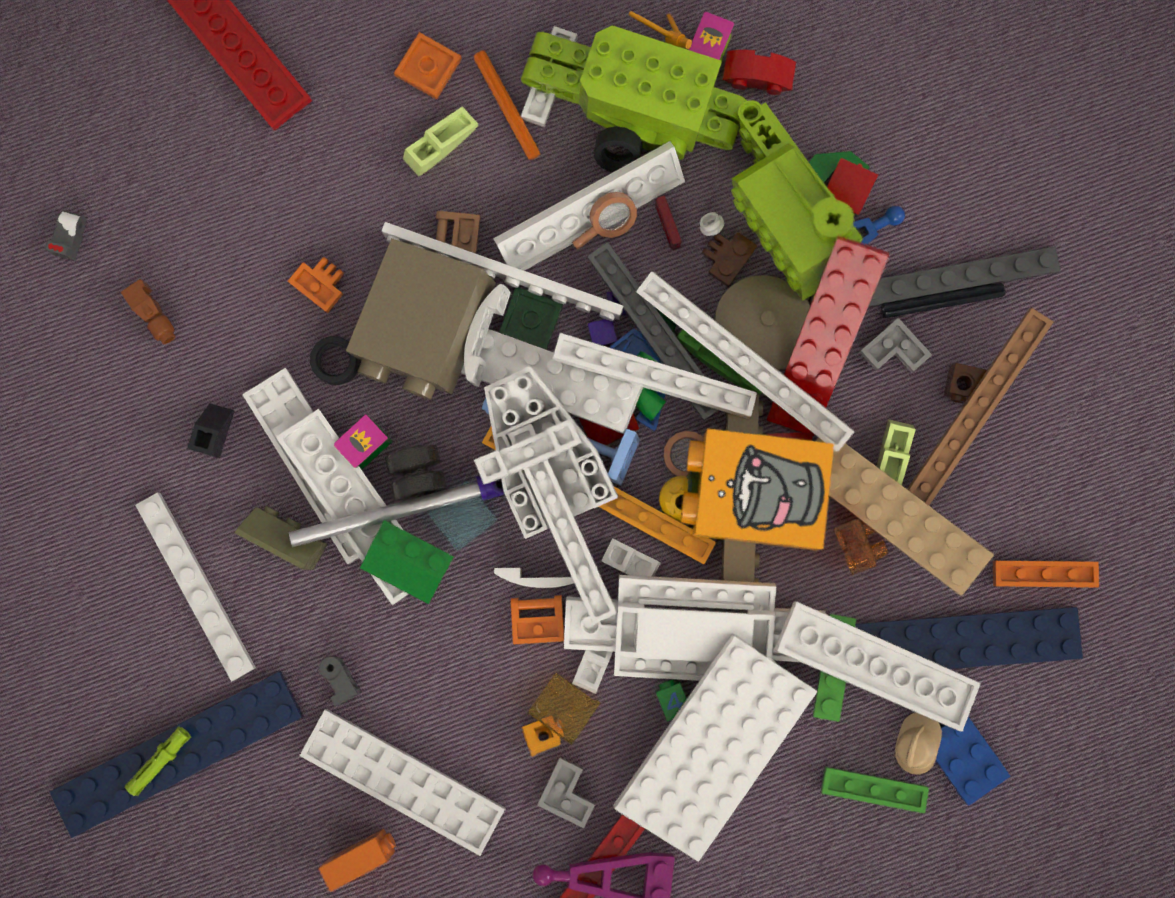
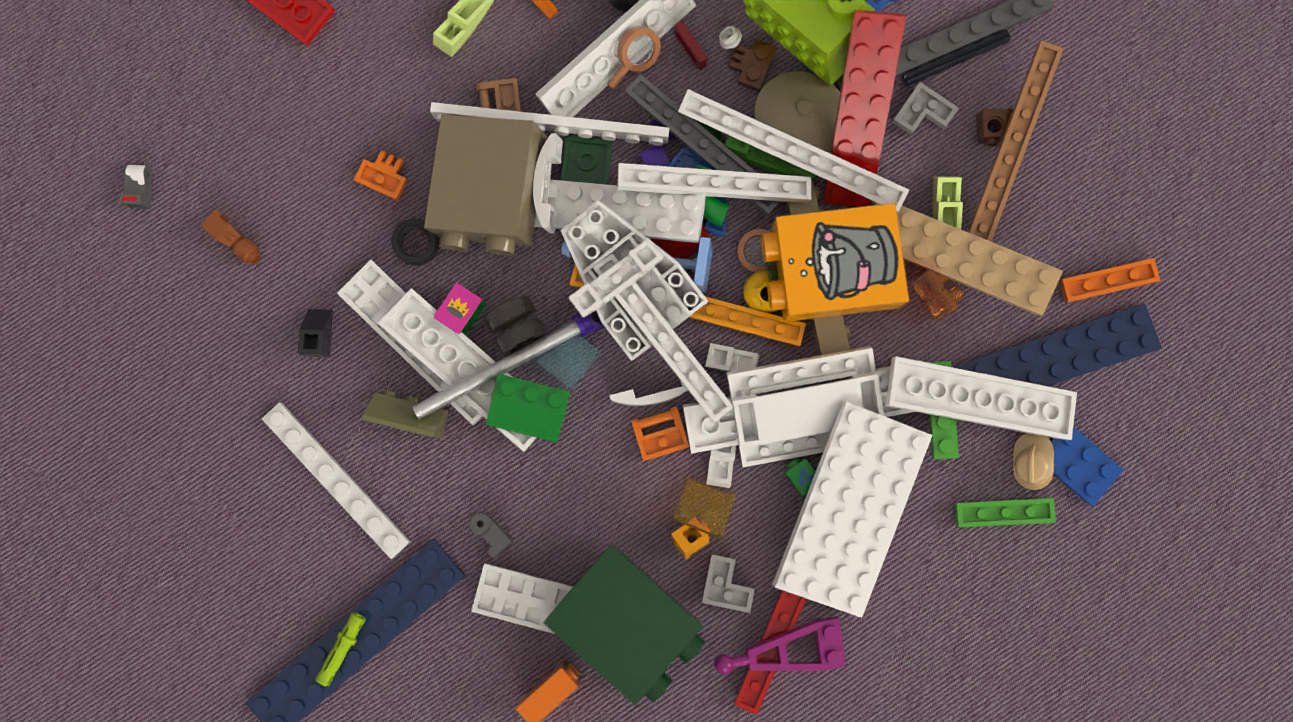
camera: 20 degrees left, 0 degrees up
none -> dark green brick [543,543,705,706]

